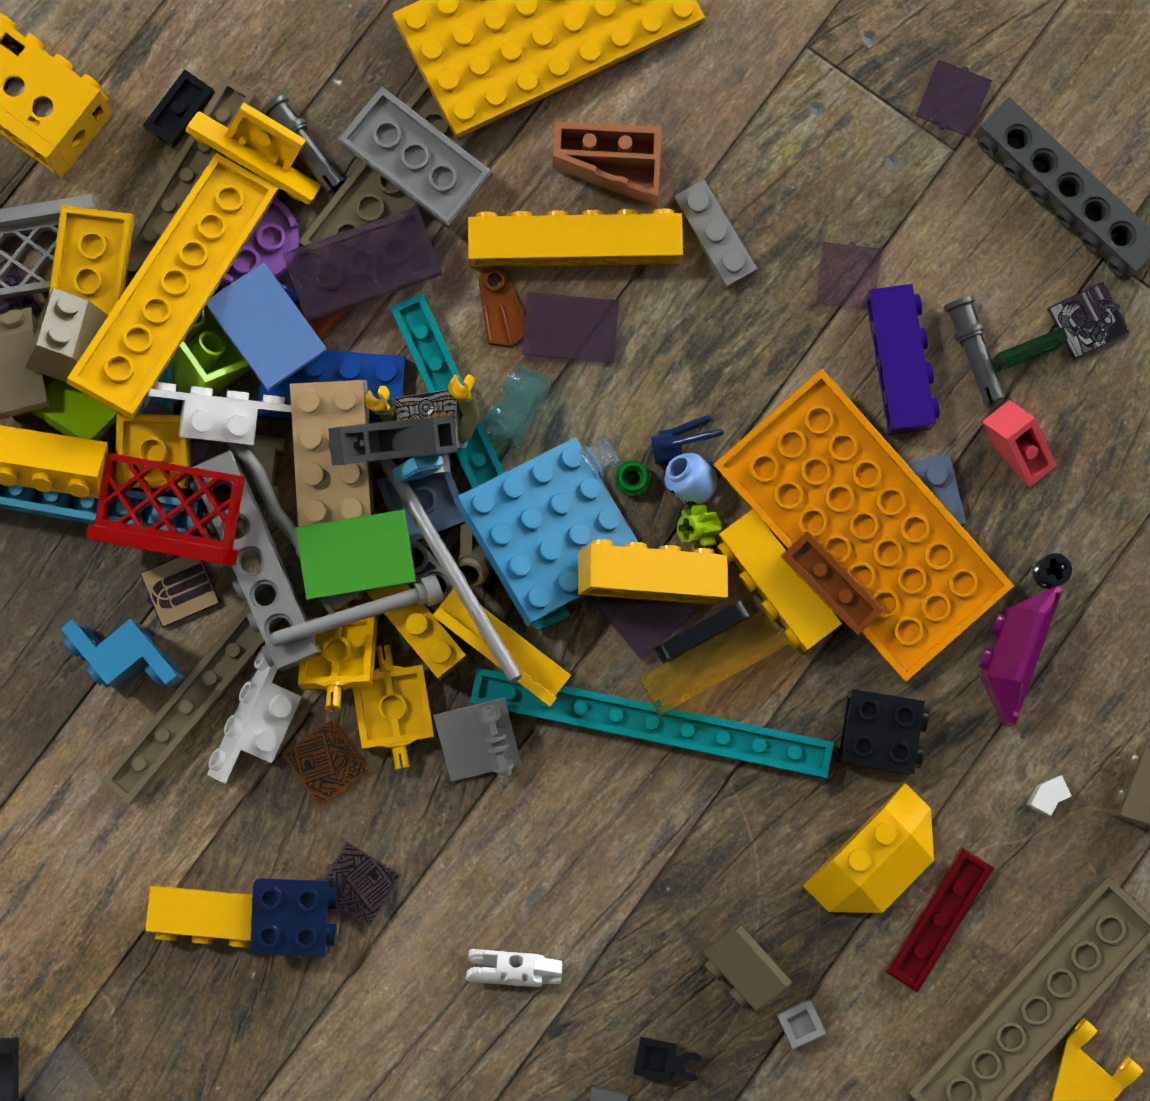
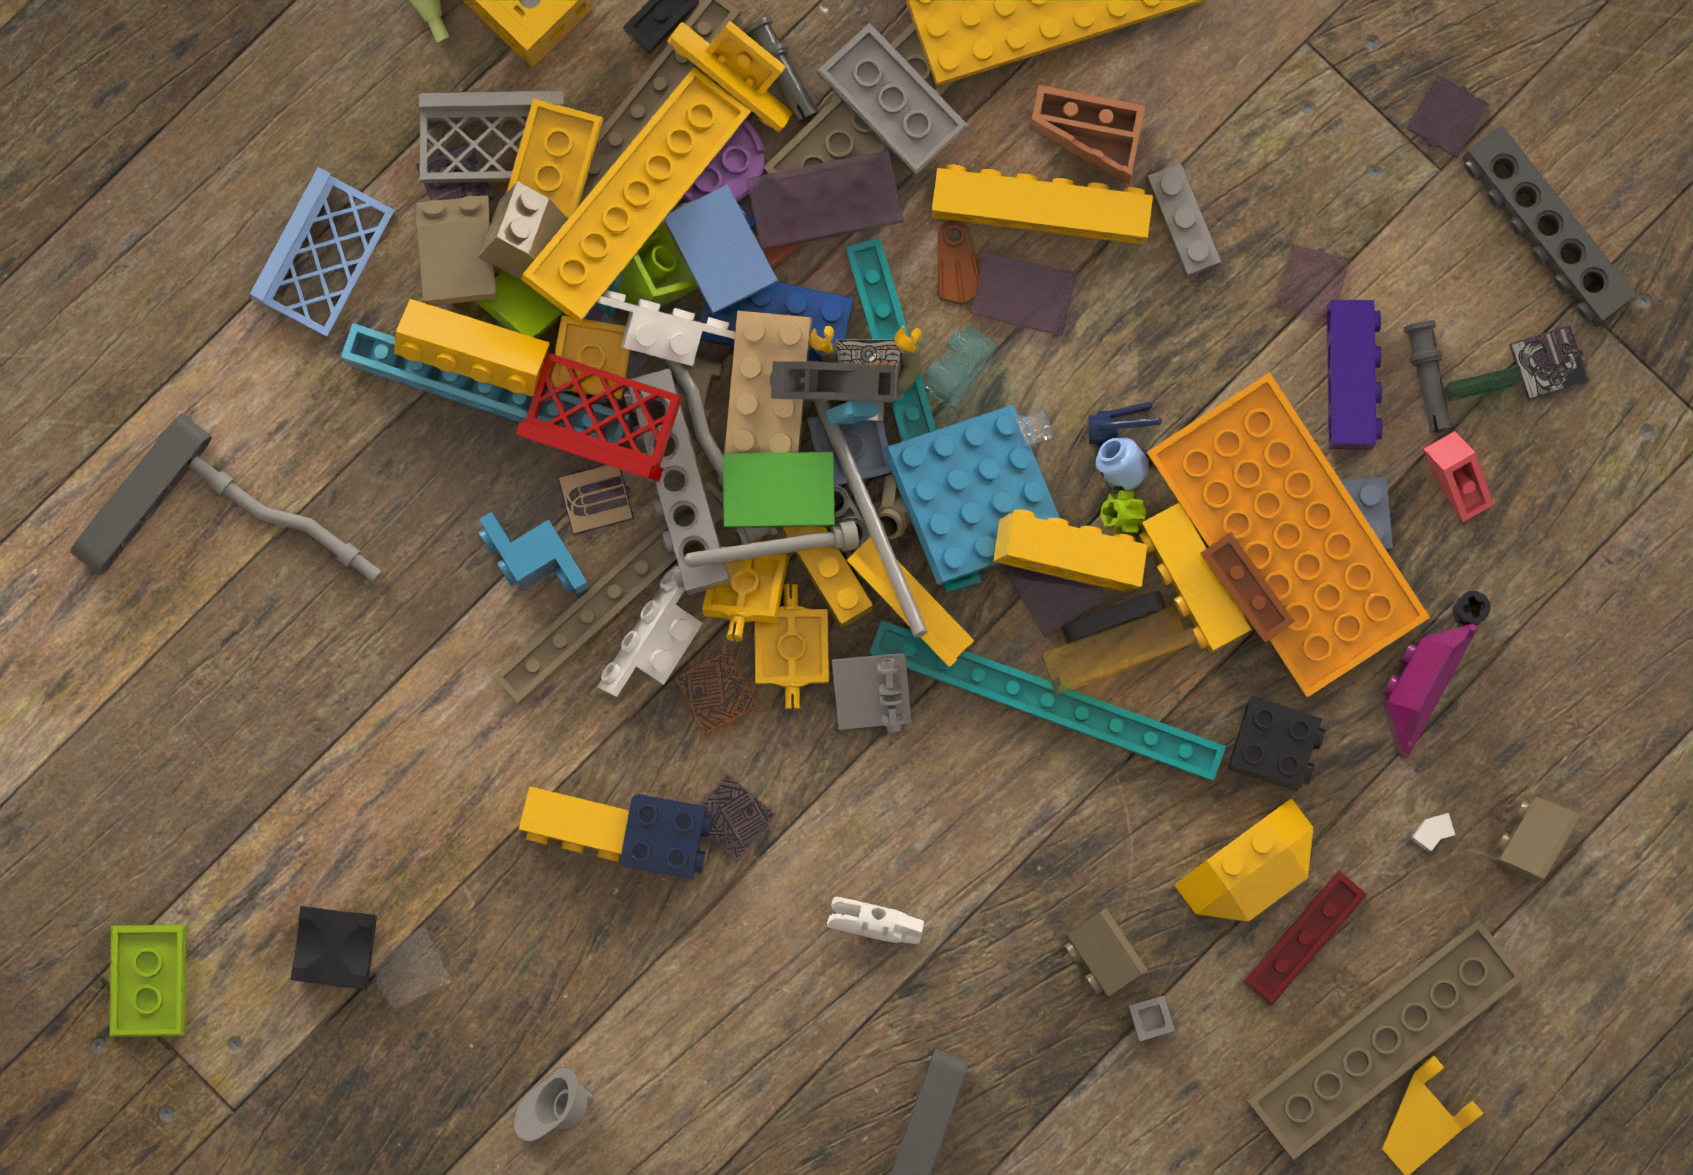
camera: 10 degrees right, 0 degrees up
green plate [615,460,651,496] -> none
black plate [633,1036,701,1082] -> none

